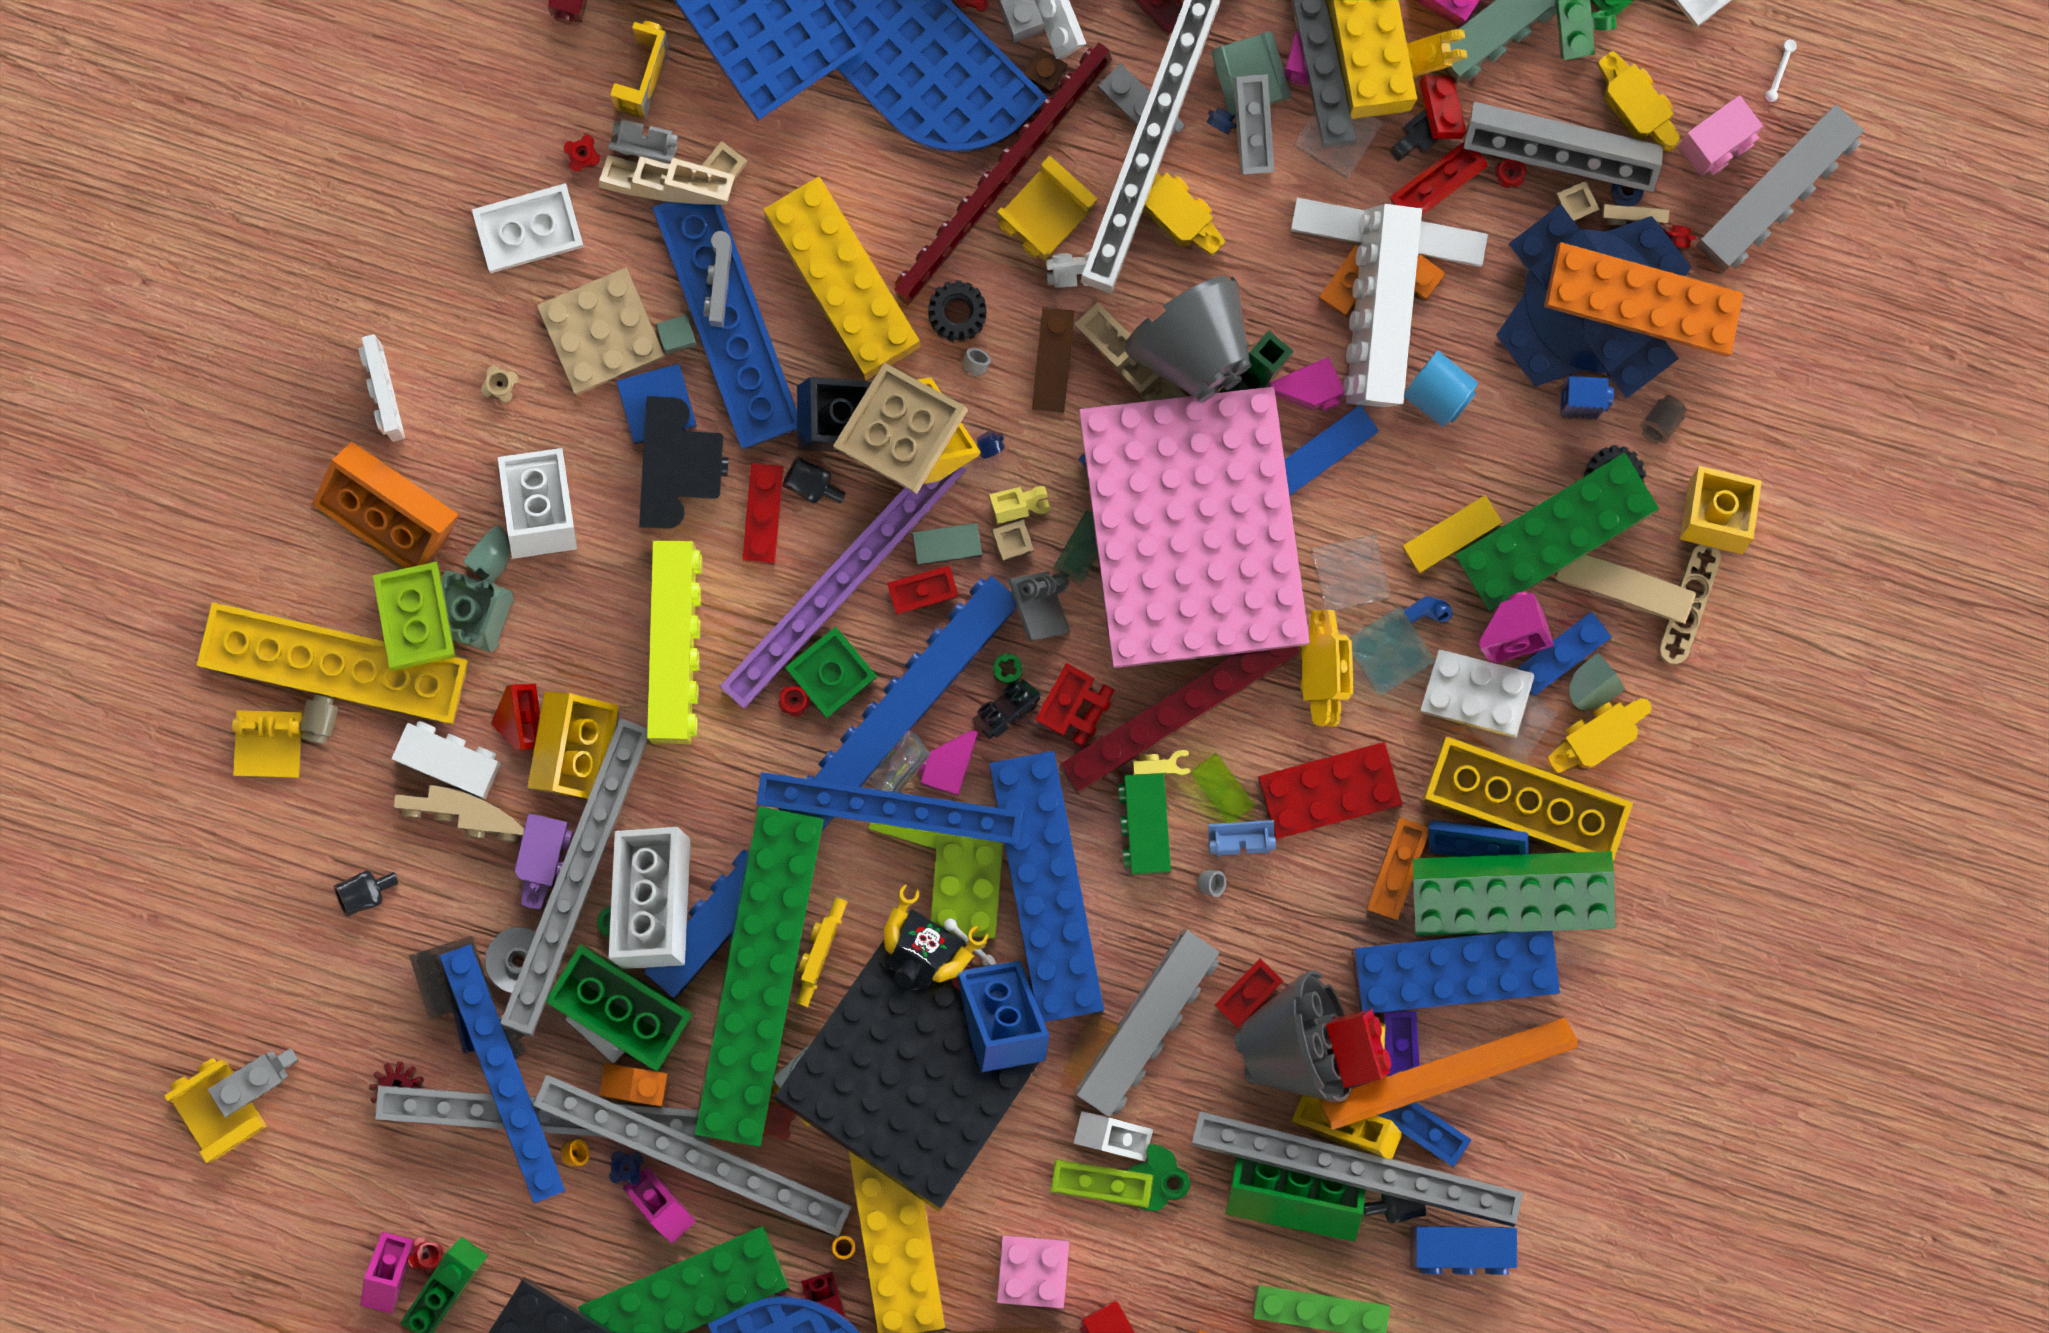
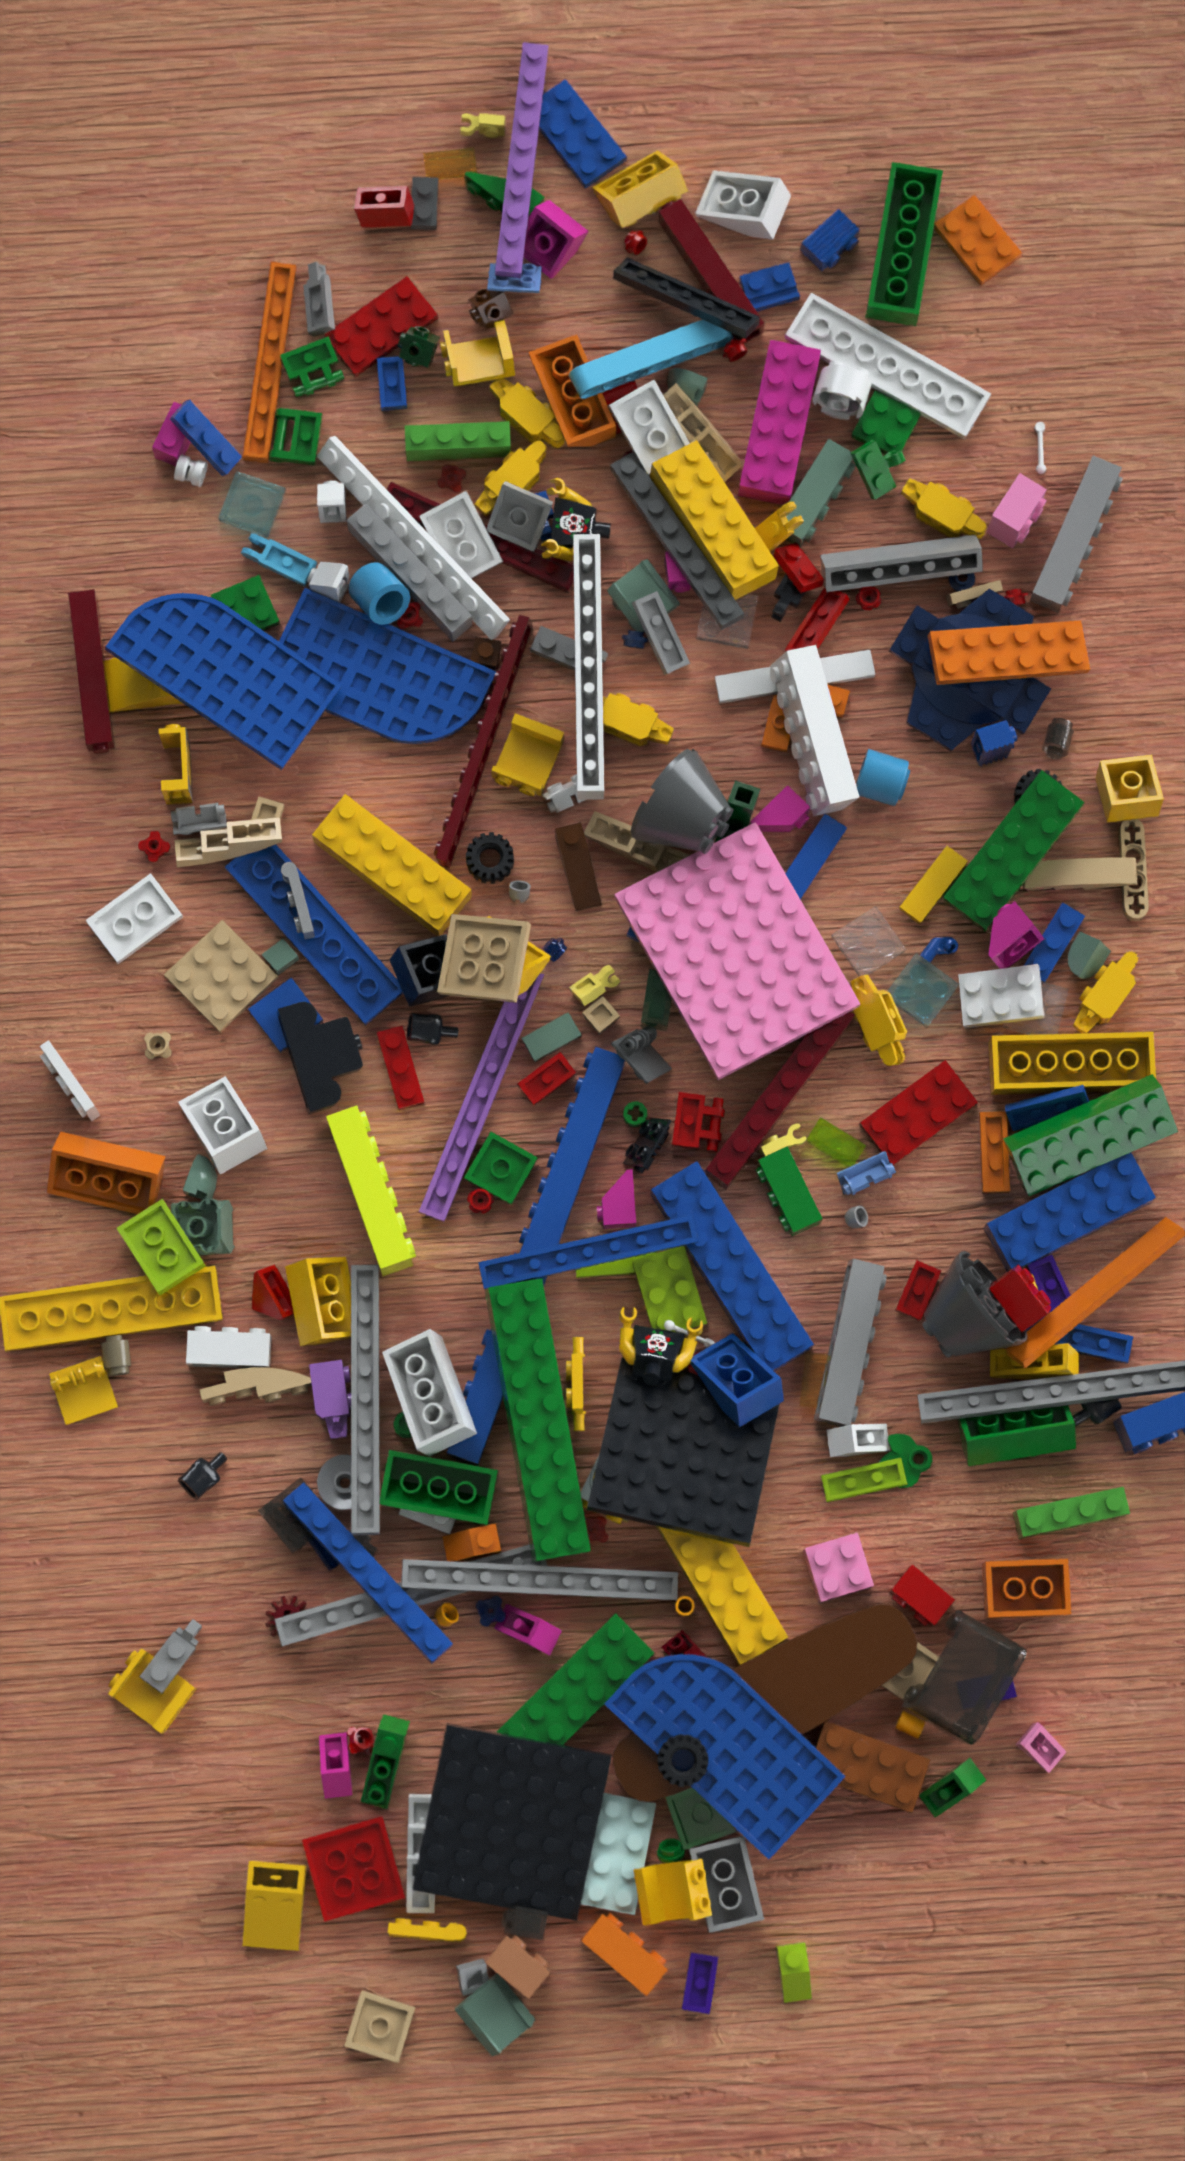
camera: 20 degrees left, 5 degrees down
clear plate [868,730,930,793] -> none
tan plate [1555,181,1599,222] -> none

